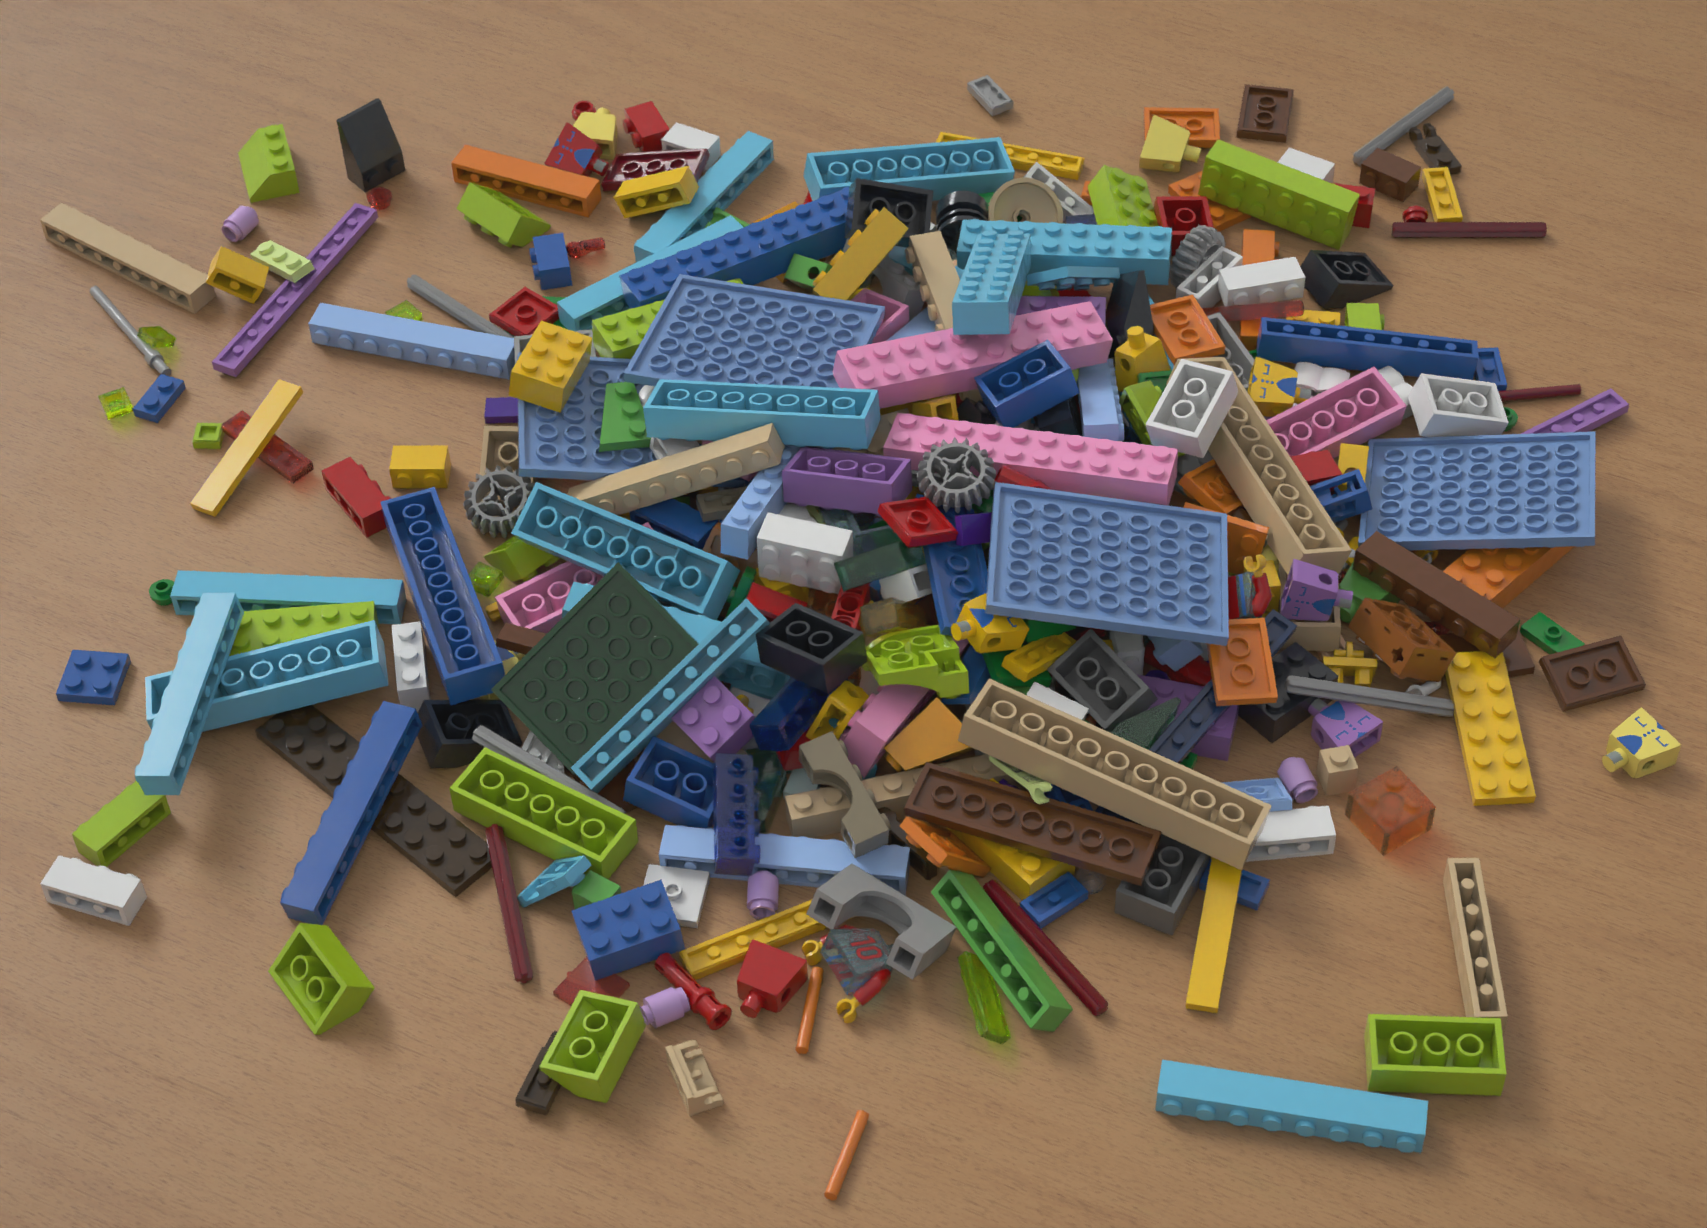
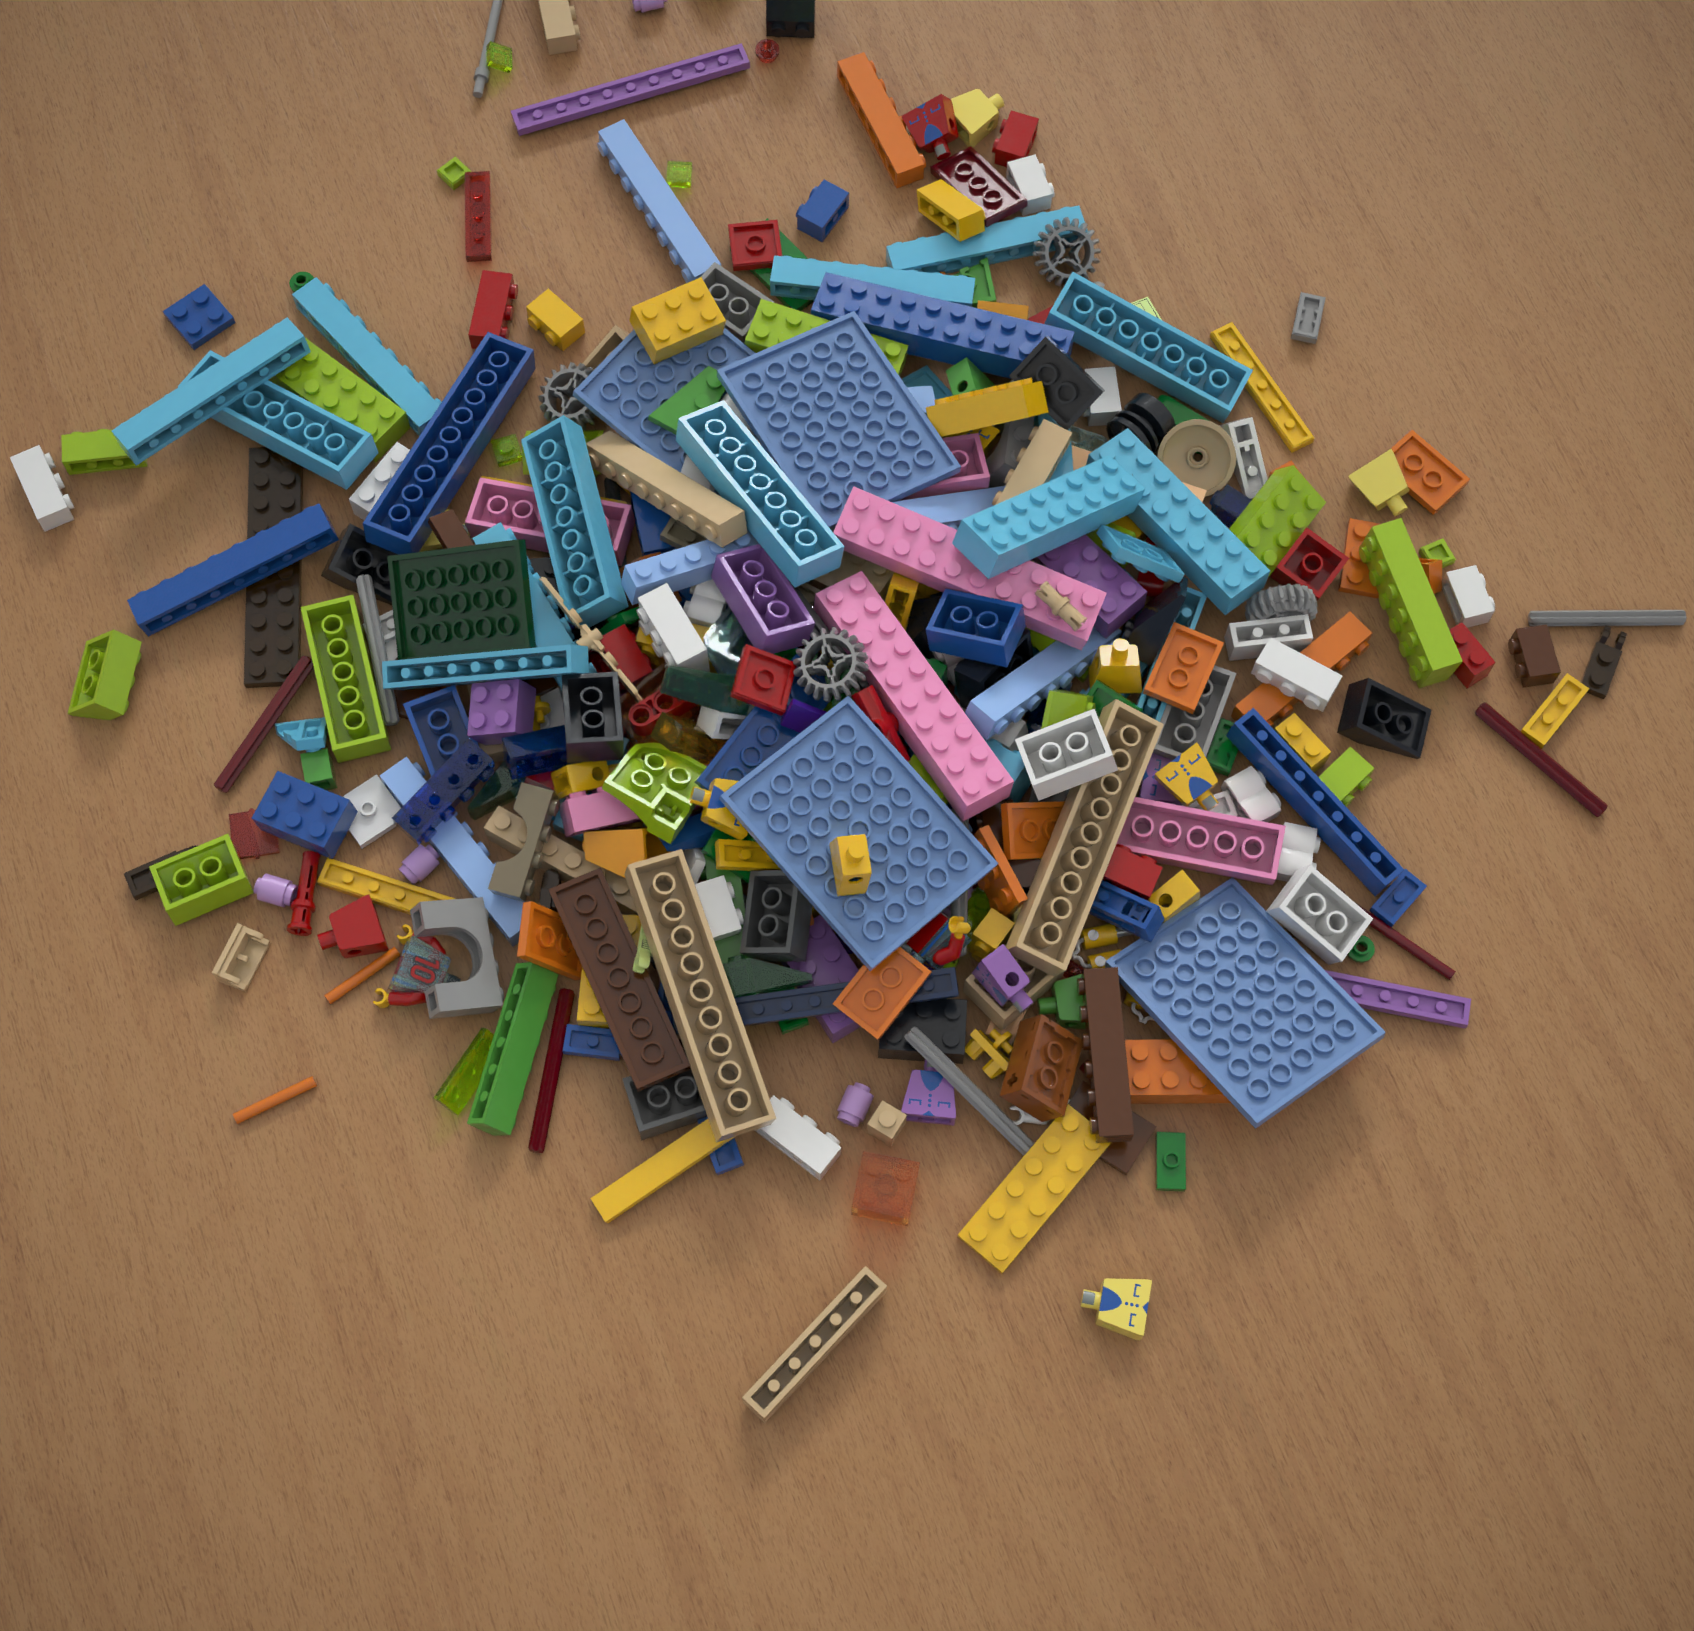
camera: 40 degrees right, 20 degrees up
clear neon green plate [98,387,133,420] -> none
blue plate [133,374,186,423] -> none
yellow tile [190,379,304,517] -> none
yellow brick [206,246,269,304] -> none
yellowish green plate [250,240,315,283] -> none
light grey axle [406,274,514,338] -> none
lime slope [456,182,551,248] -> none
clear red arm [566,237,605,259] -> none
red plate [572,101,596,120] -> none
medium azure brick [1155,1060,1428,1153] -> none
clear red axle [1202,300,1304,322] -> none
light blue tile [1221,777,1292,812] -> none
reddish brown tile [1236,84,1294,143] -> none
lime brick [1364,1014,1507,1096] -> none
red plate [1402,205,1428,222] -> none
reddish brown tile [1539,635,1646,712] -> none
none -> tan piece [538,577,643,703]
none -> yellow torso [829,834,872,896]
none -> light grey gear [1033,217,1101,286]
none -> tan pin [1035,581,1087,632]

